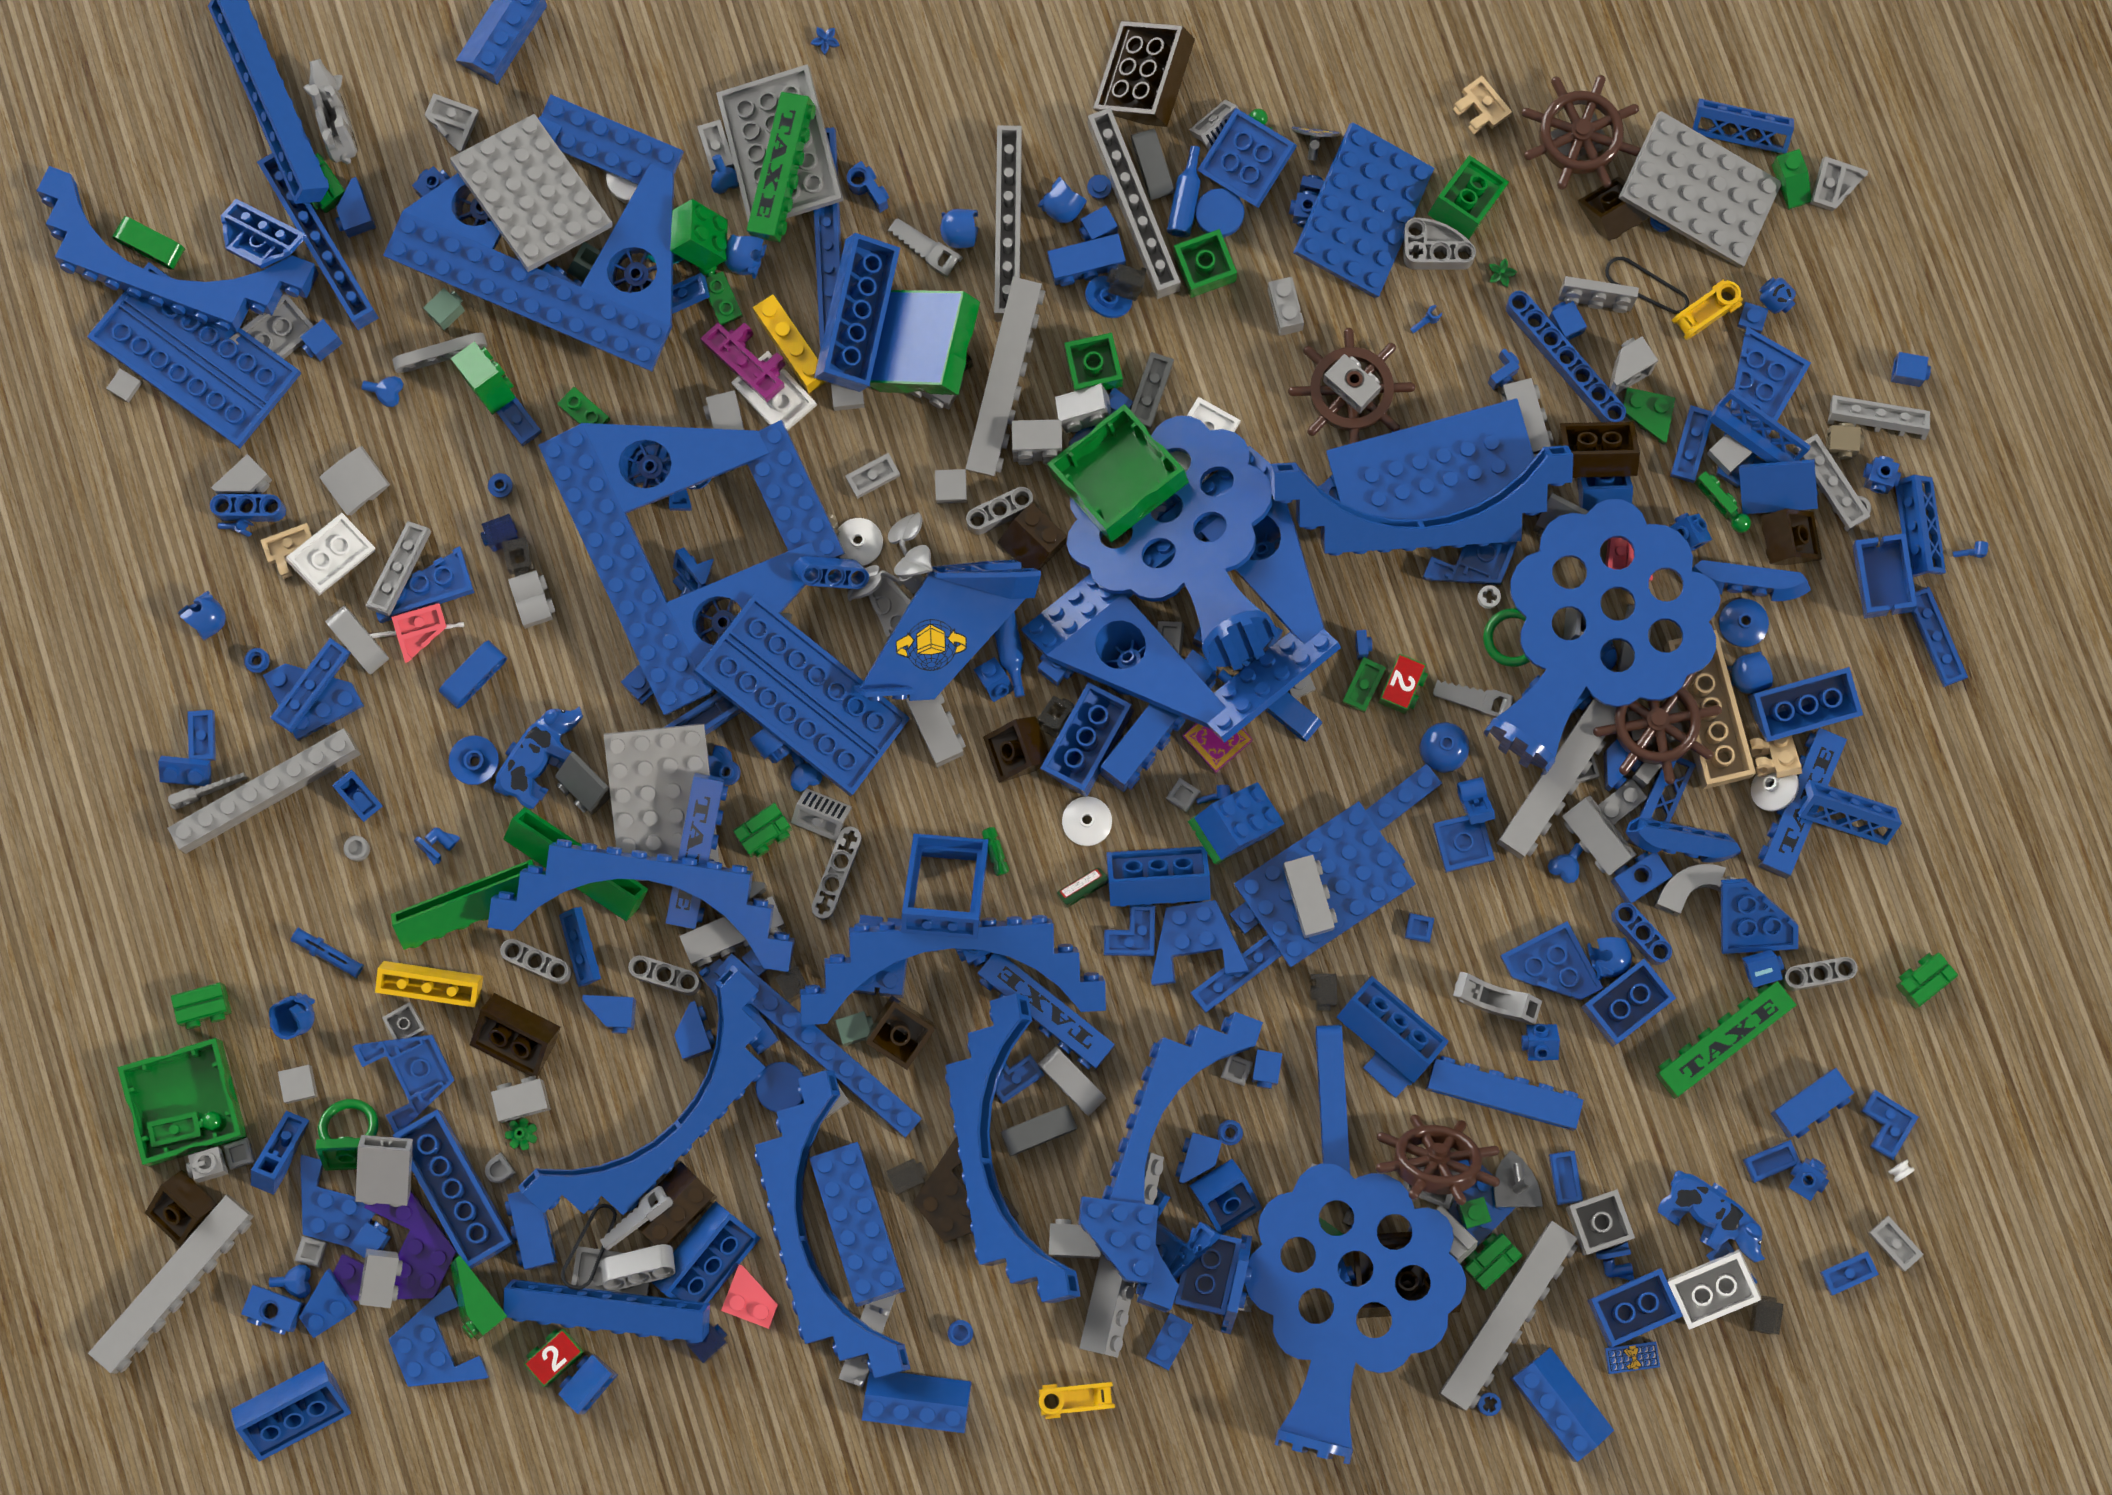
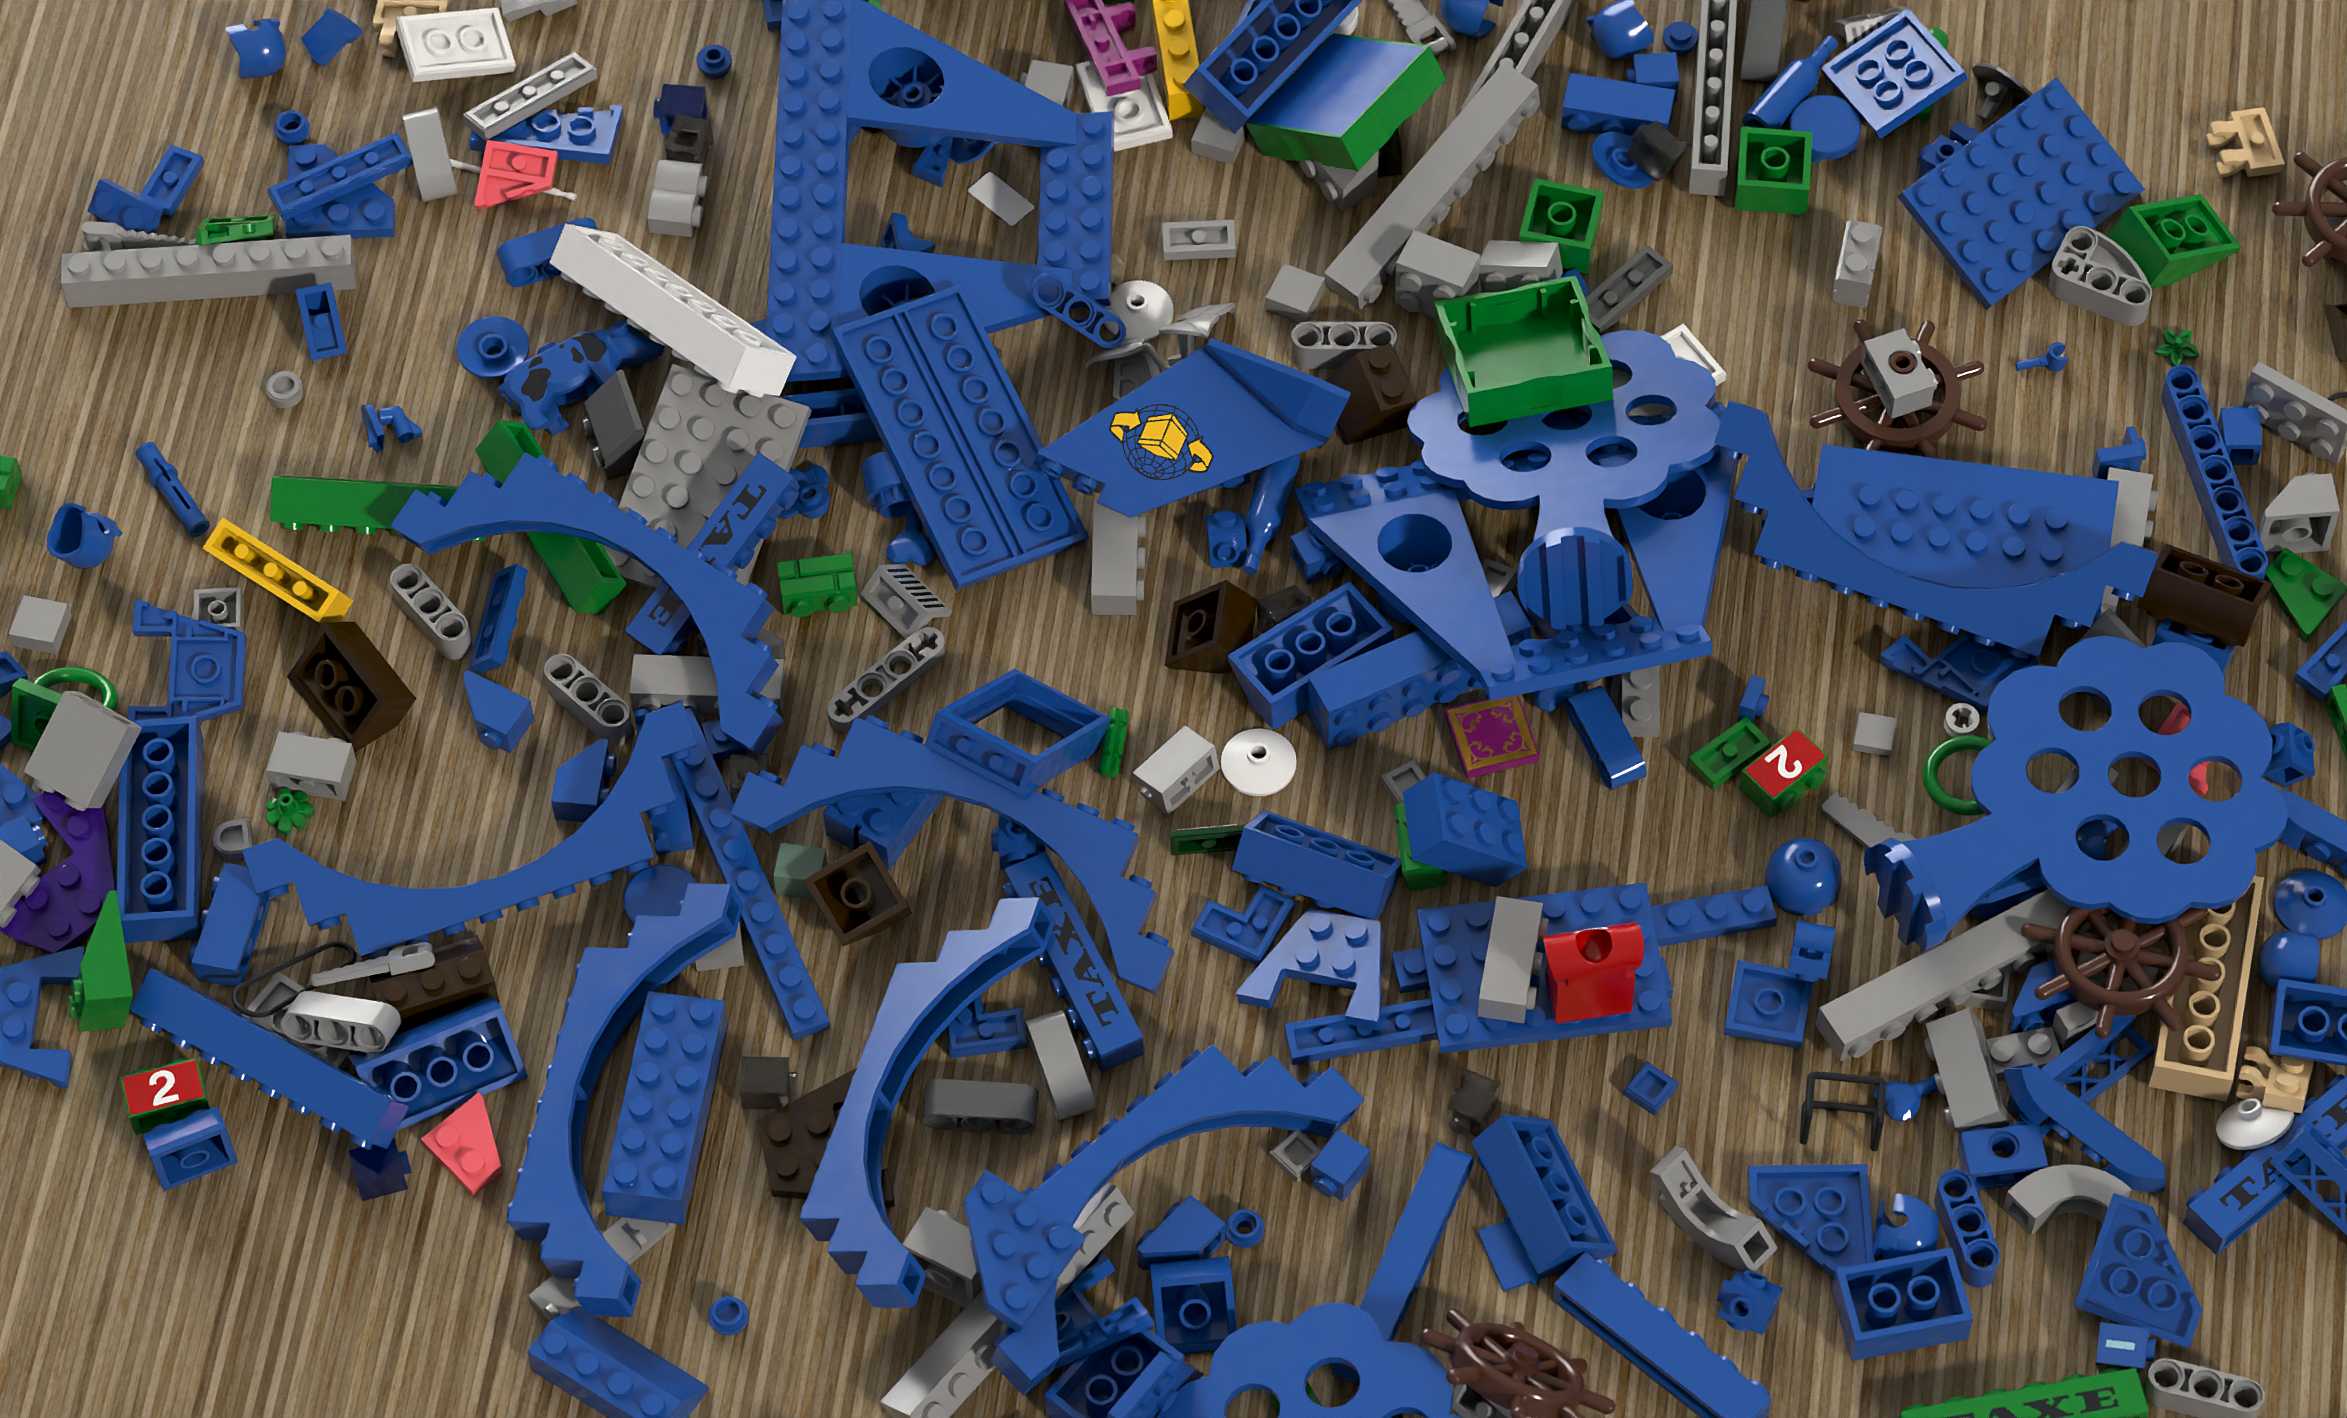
camera: 25 degrees right, 20 degrees down
none -> green wing [196,214,278,245]
none -> blue tile [301,8,363,66]
none -> white brick [549,224,797,398]
none -> white sticker [968,172,1034,226]
none -> hinge [1133,726,1220,816]
none -> red piece [1543,922,1644,1024]
none -> black piece [1800,1071,1886,1151]
none -> light grey tile [1853,712,1897,757]

